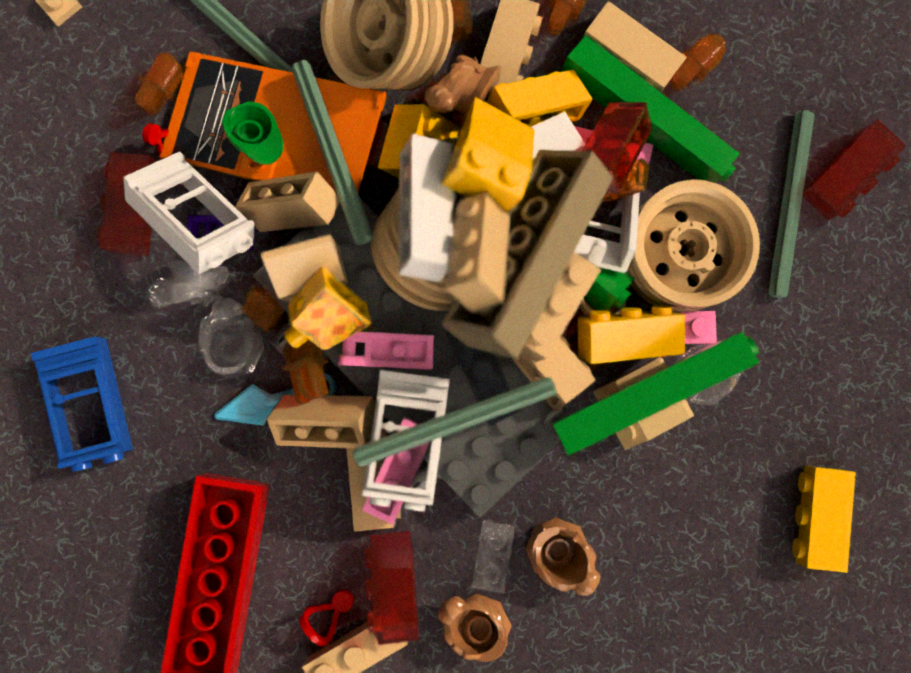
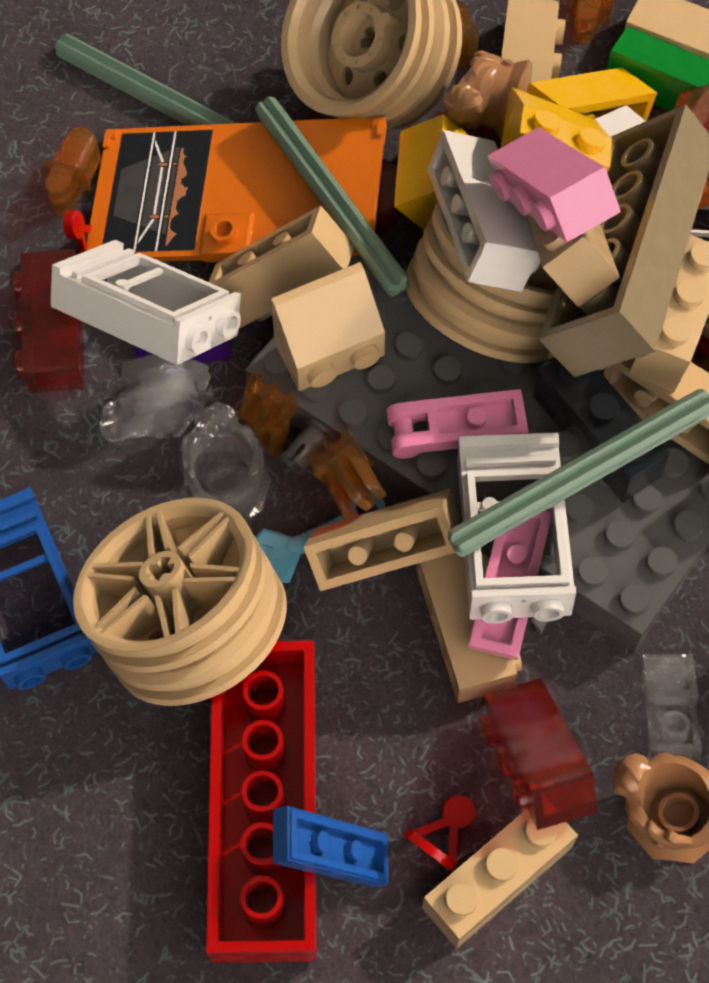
camera: 10 degrees left, 20 degrees down
green piece [222,101,284,165] -> none
yellow torso [284,266,371,349] -> none
none -> tan wheel [73,498,287,706]
none -> blue tile [273,806,389,887]
none -> bright pink brick [487,127,621,242]

